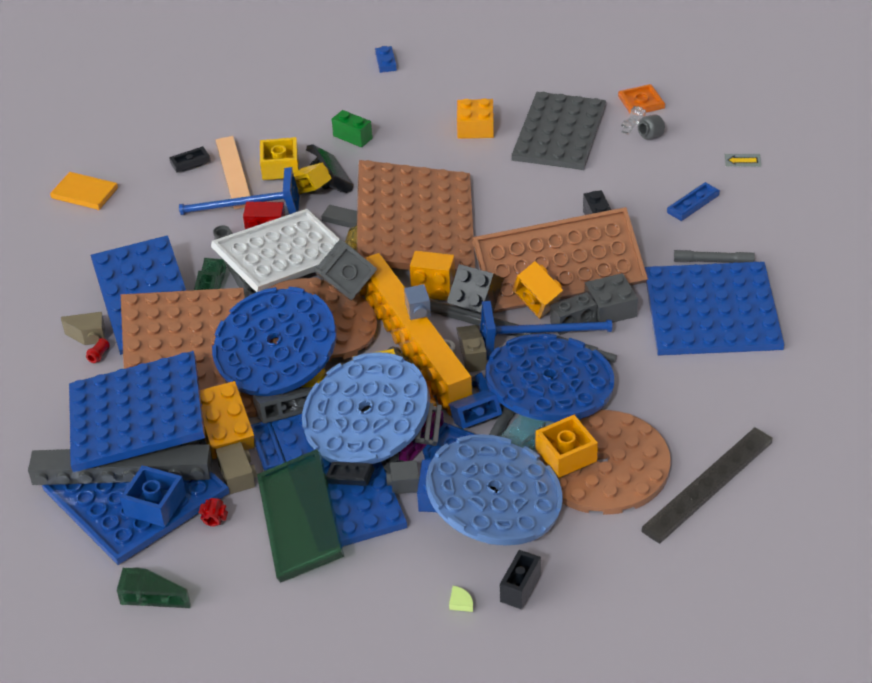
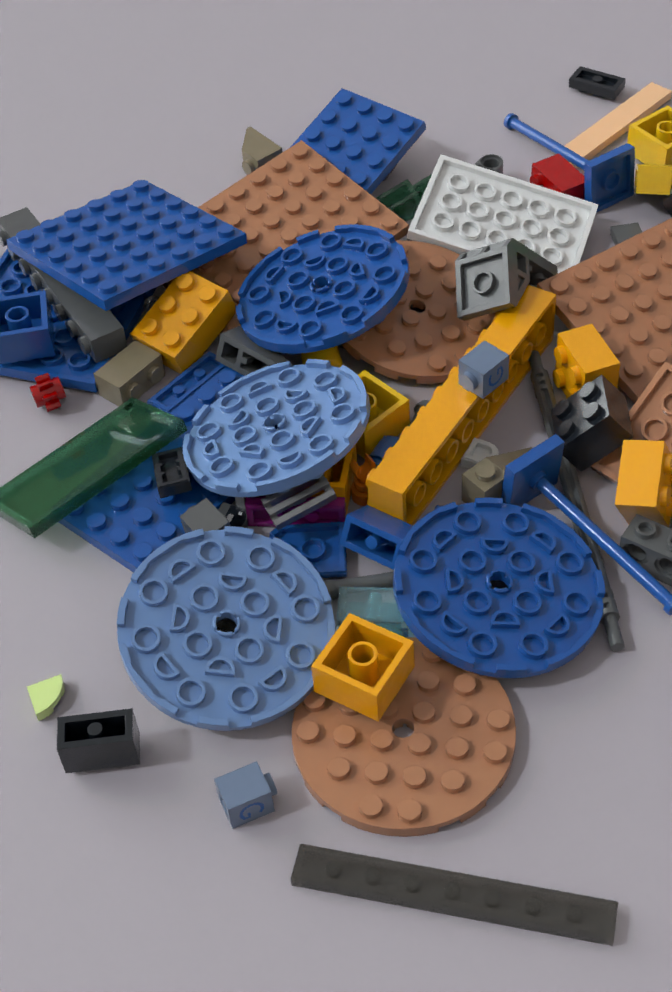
camera: 60 degrees right, 5 degrees up
light orange tile [50,172,118,210] -> none
red pin [86,338,110,363] -> none
none -> sand blue brick [214,761,278,829]

